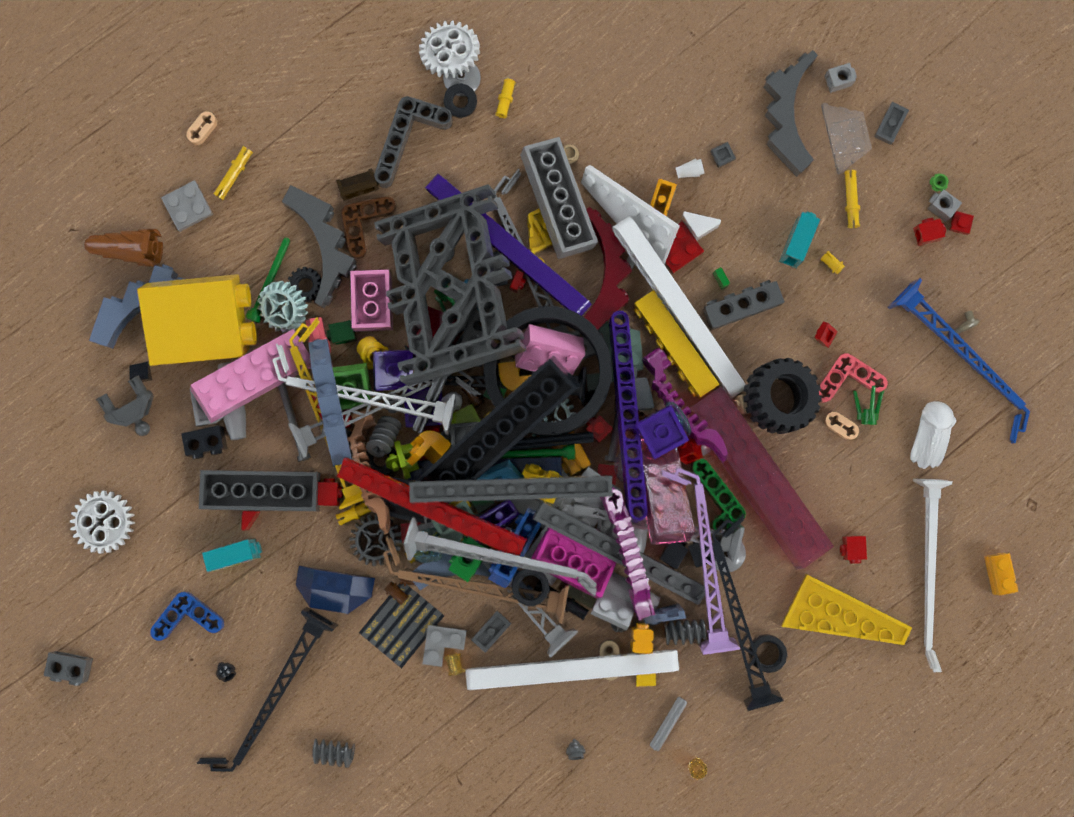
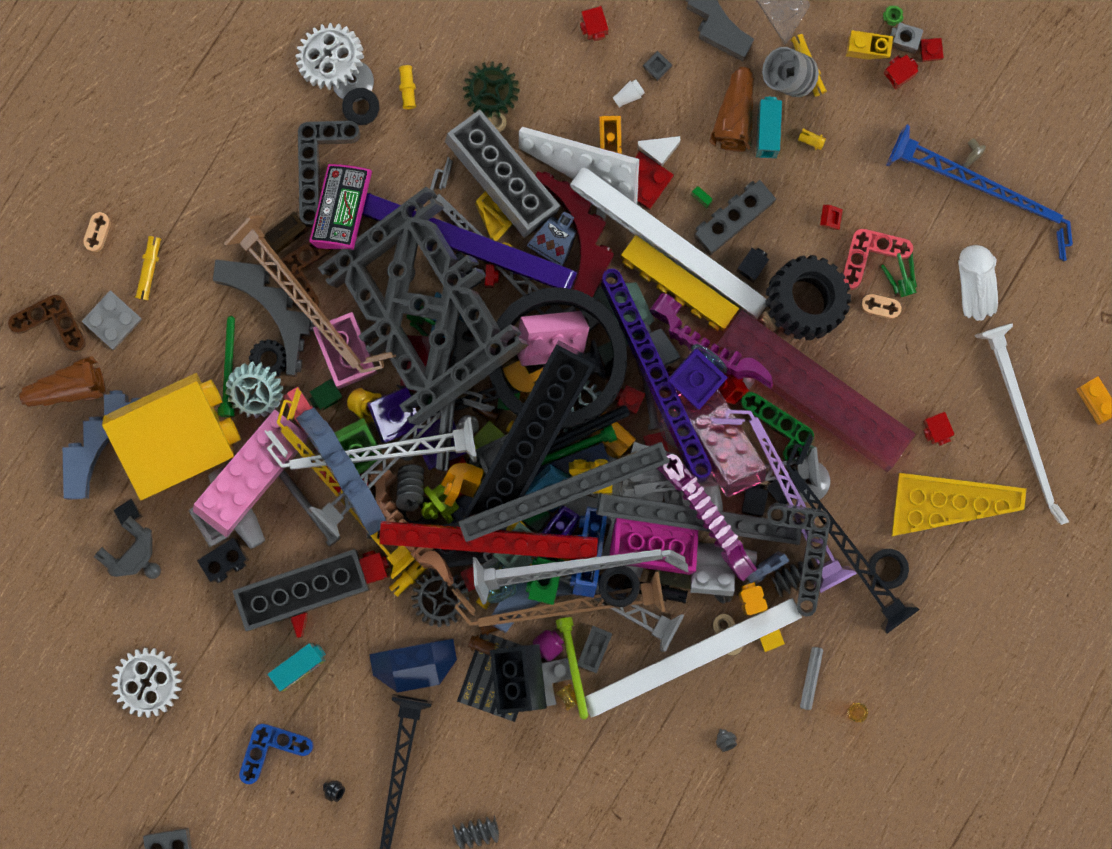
camera: 20 degrees left, 0 degrees up
none -> reddish brown beam [8,295,86,352]
none -> medium nougat piece [224,215,396,373]
none -> slope [309,164,372,249]
none -> clear green gear [463,61,520,118]
none -> black brick [490,644,547,715]
none -> sand blue torso [527,212,577,266]
none -> magenta head [532,630,564,661]
none -> lime piece [555,617,588,720]
none -> red brick [580,6,609,41]
none -> dark orange cone [709,67,755,152]
none -> black brick [737,248,769,283]
none -> light grey wheel [762,47,819,97]
none -> dark grey beam [767,503,830,617]
none -> yellow slope [846,30,893,60]

